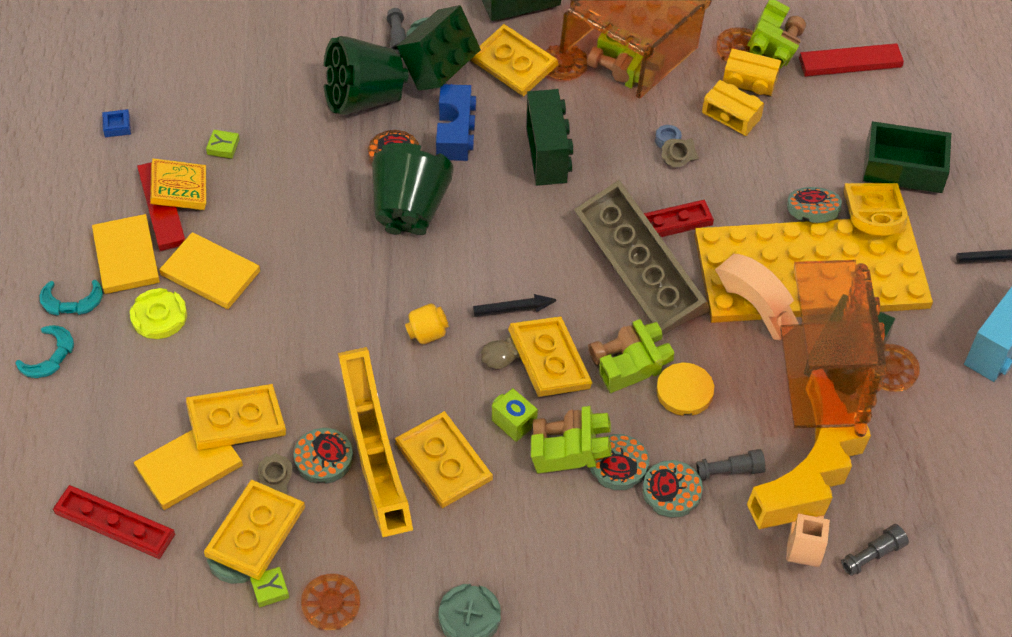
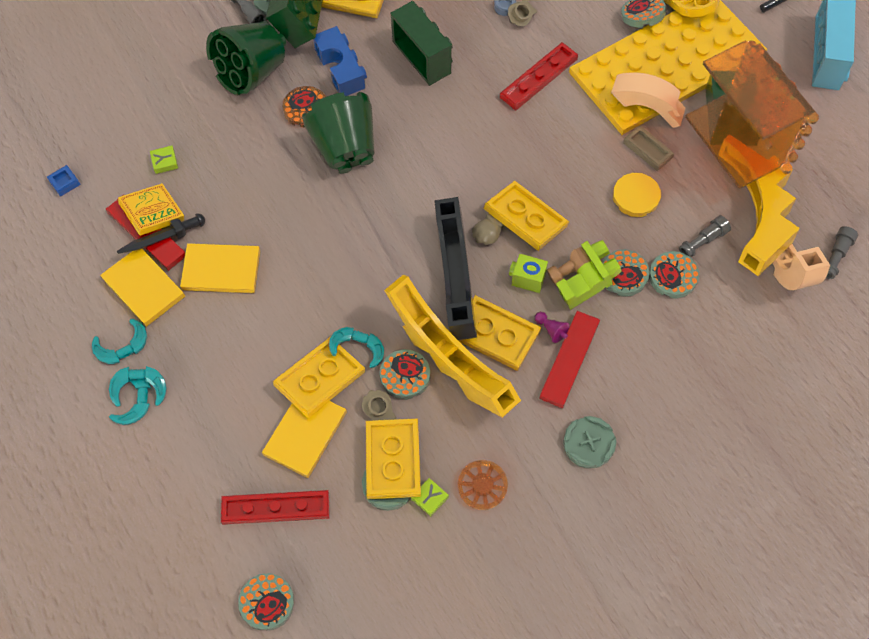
camera: 25 degrees left, 10 degrees up
neon yellow tile [129,288,187,339] -> none
yellow head [405,303,449,345] -> none
black piece [473,294,556,317] -> none
dark tan arch [574,180,710,335] -> none
lime hips [588,319,674,394] -> none
none -> teal piece [109,366,167,407]
none -> black sword [117,213,205,254]
none -> tile [238,573,294,631]
none -> teal piece [329,327,384,368]
none -> black arch [434,197,477,340]
none -> magenta piece [534,311,569,343]
none -> red tile [539,311,600,408]
none -> dark tan tile [623,126,674,171]

